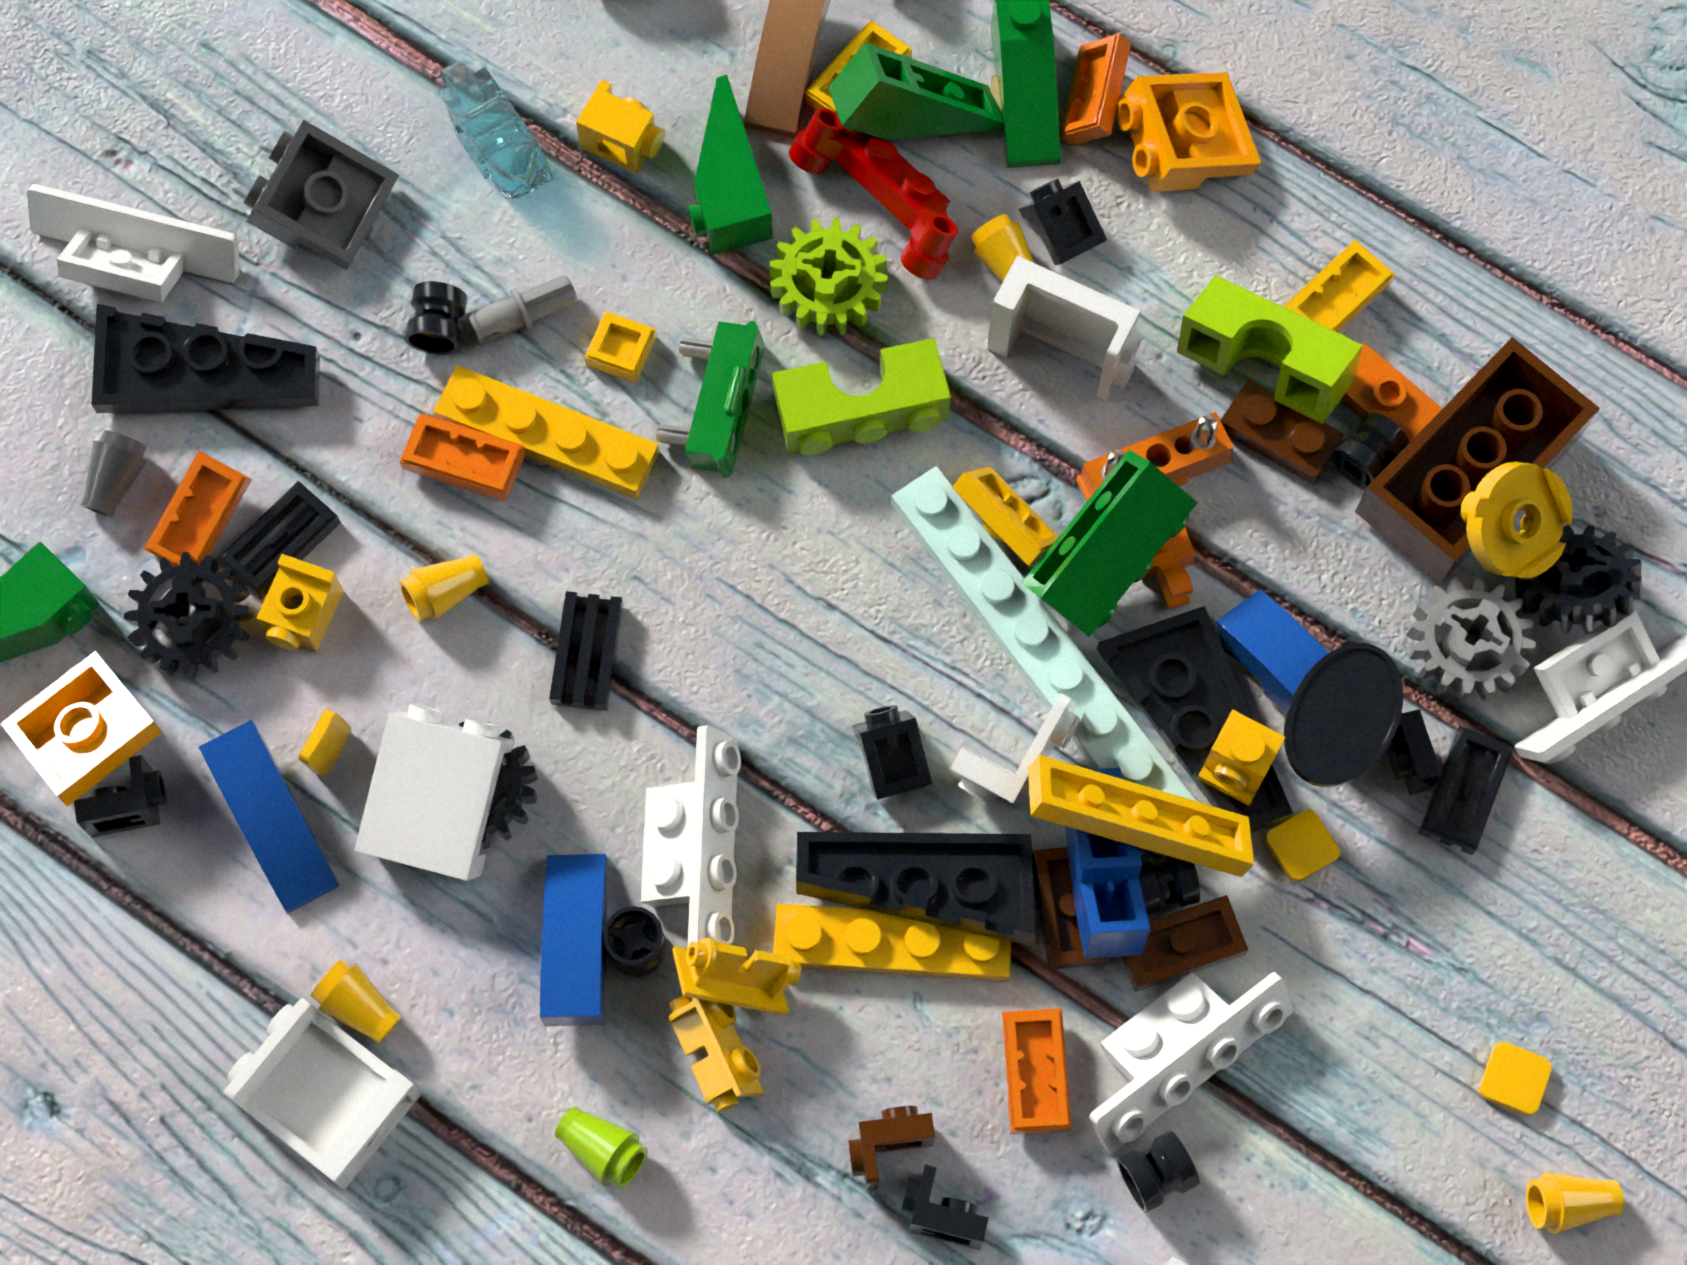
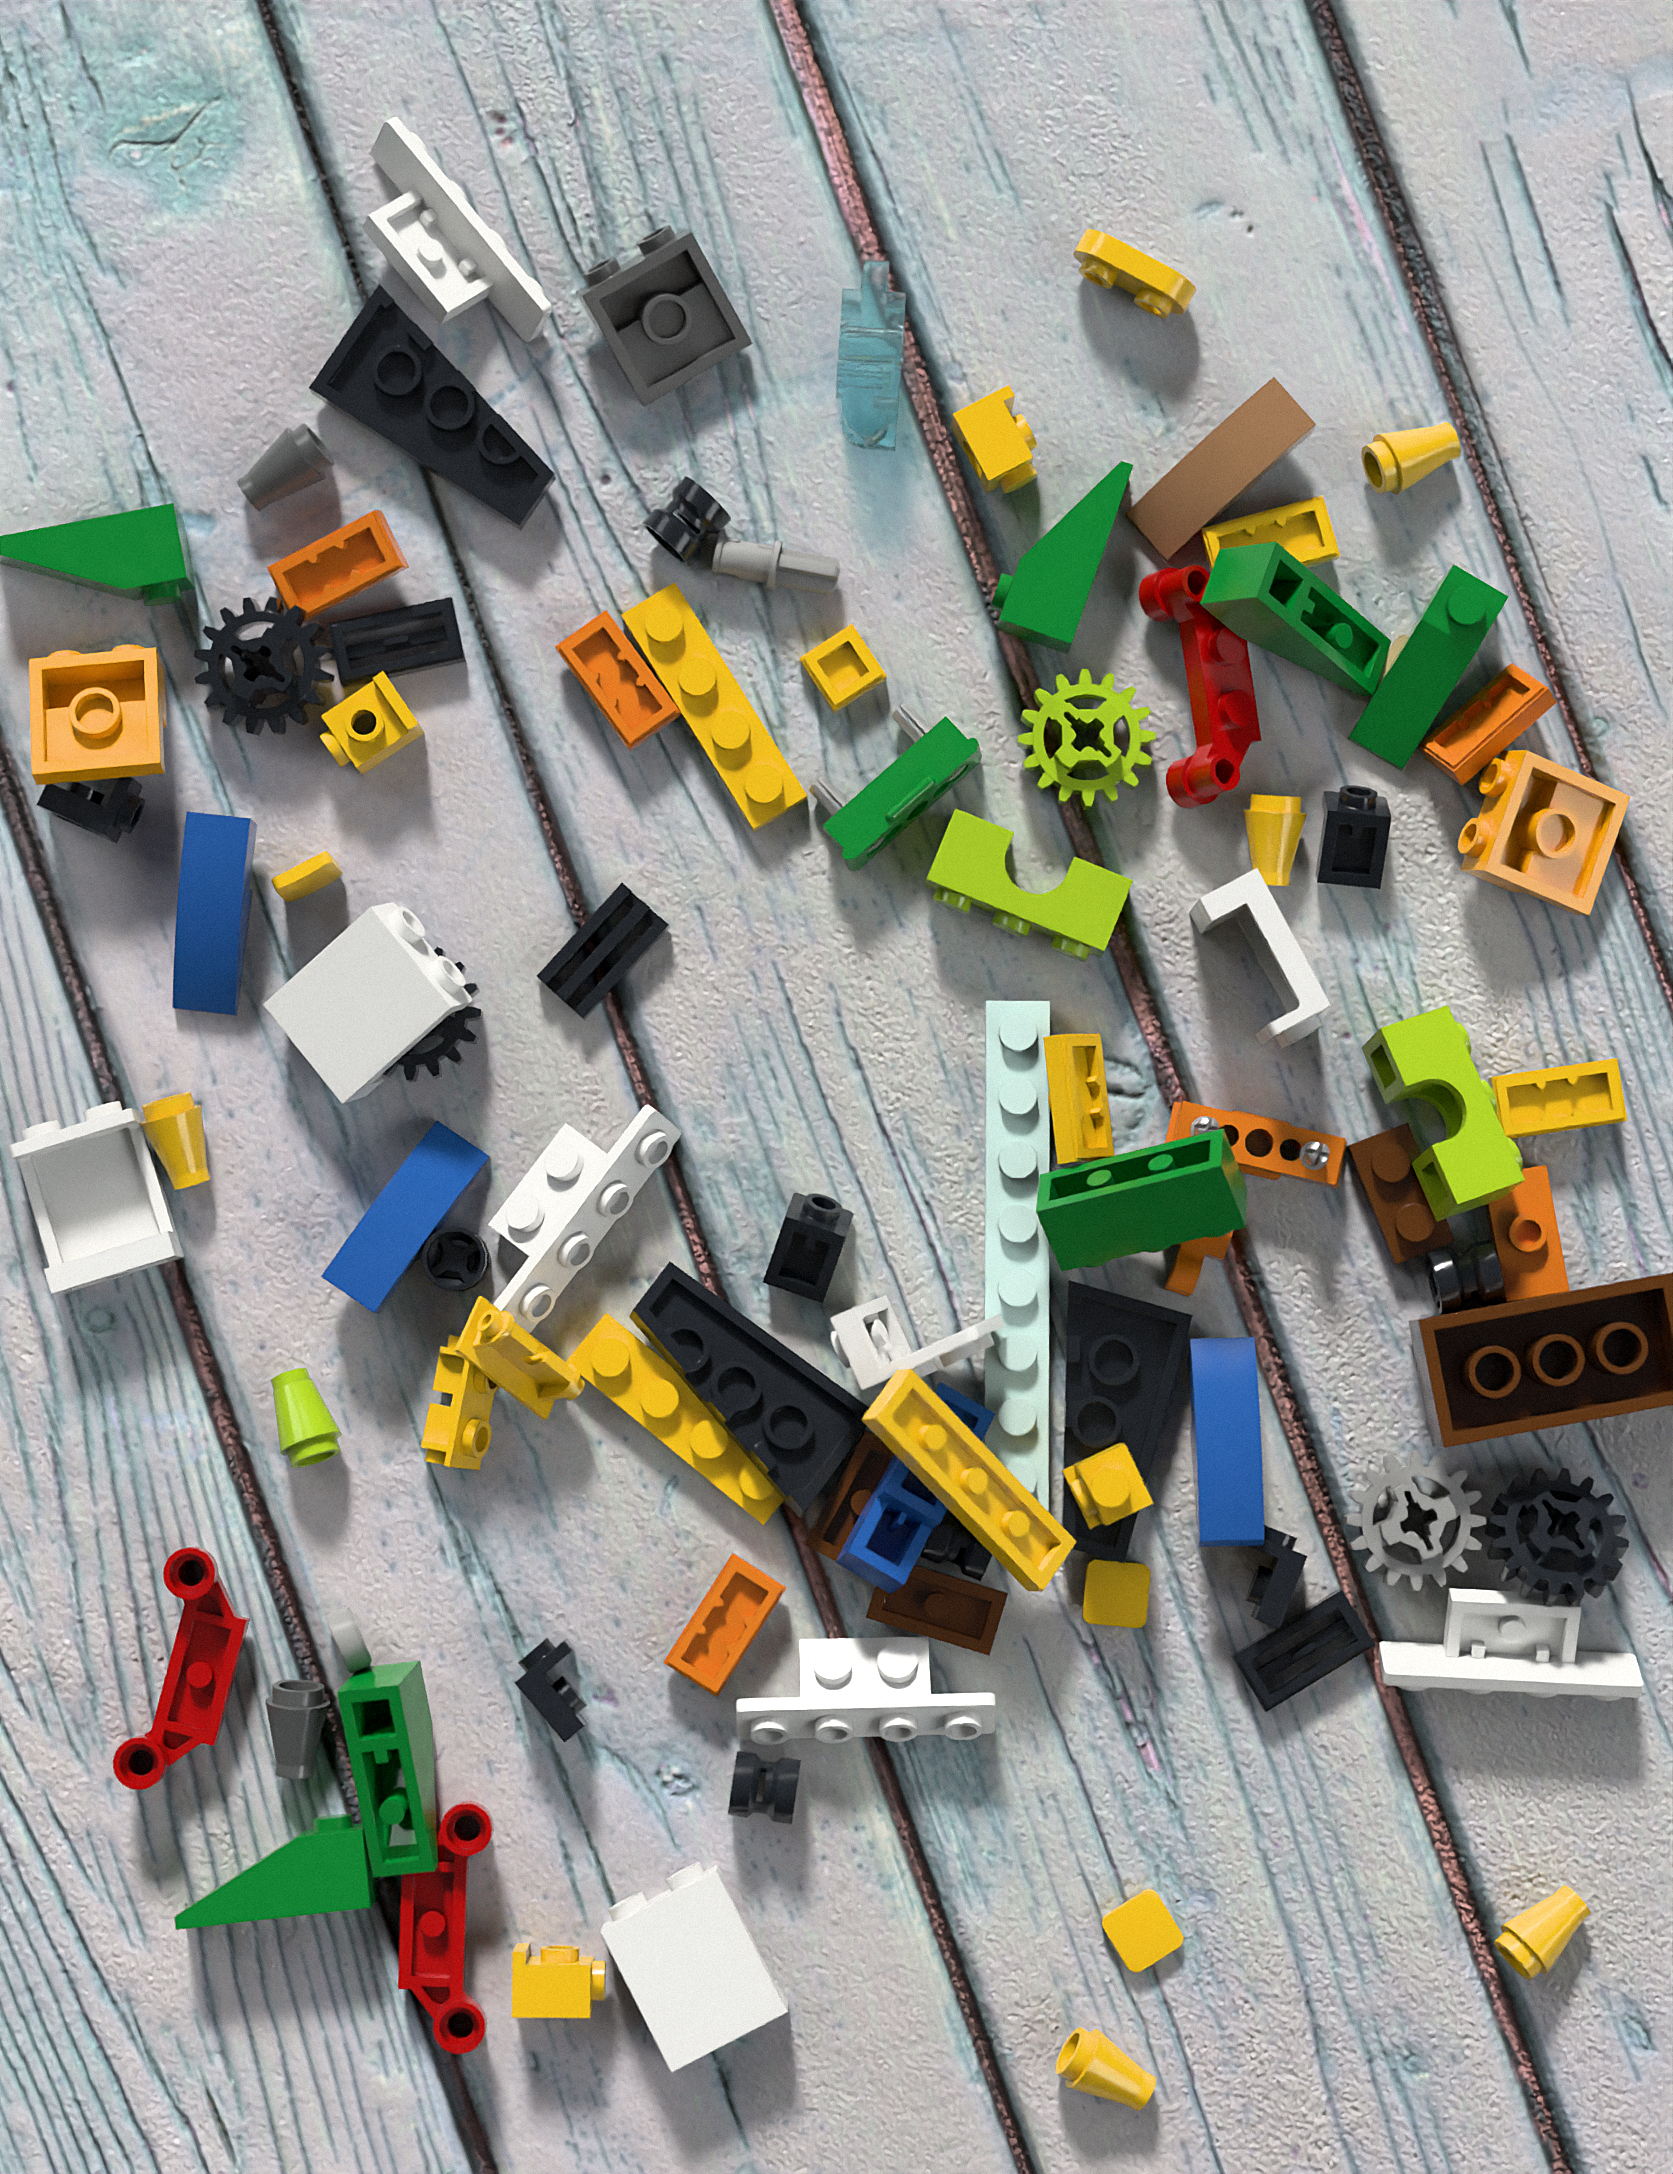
camera: 35 degrees right, 15 degrees up
yellow cone [399,553,489,622] -> none
reddish brown bracket [848,1106,935,1191] -> none
black piece [1283,643,1403,787] -> none
yellow plate [1461,462,1573,578] -> none

